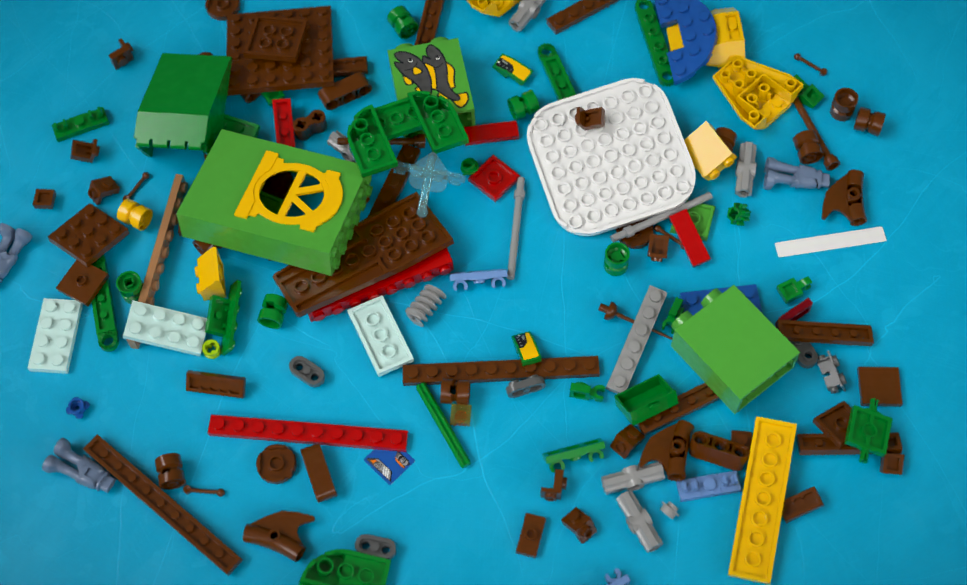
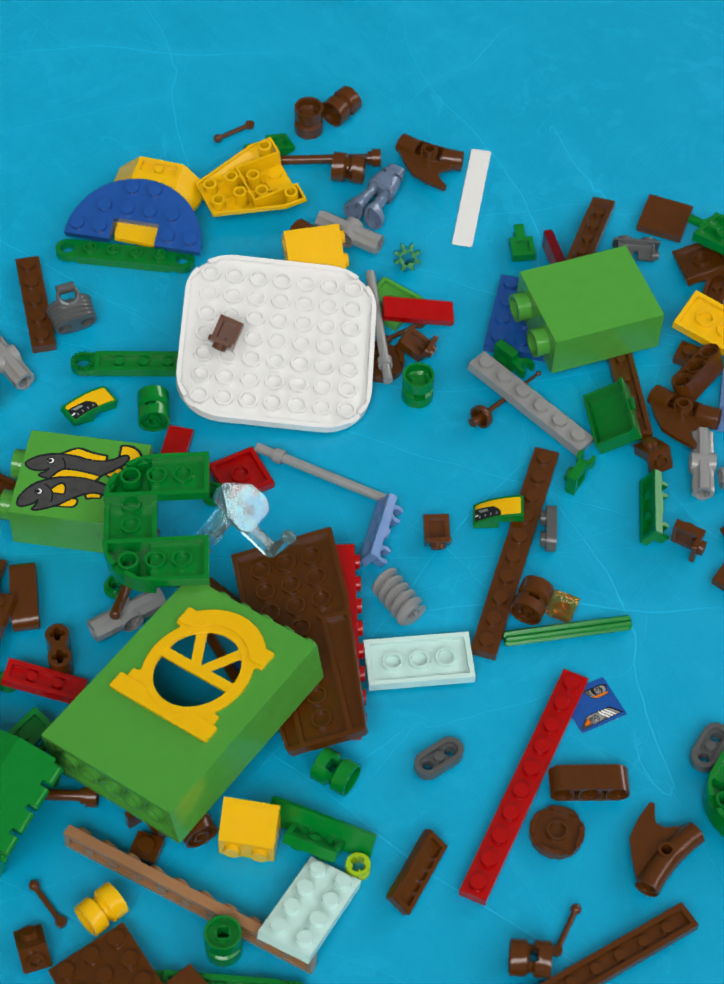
camera: 75 degrees left, 10 degrees down
none -> dark grey piece [46,281,97,335]
none -> reddish brown bracket [423,514,452,550]

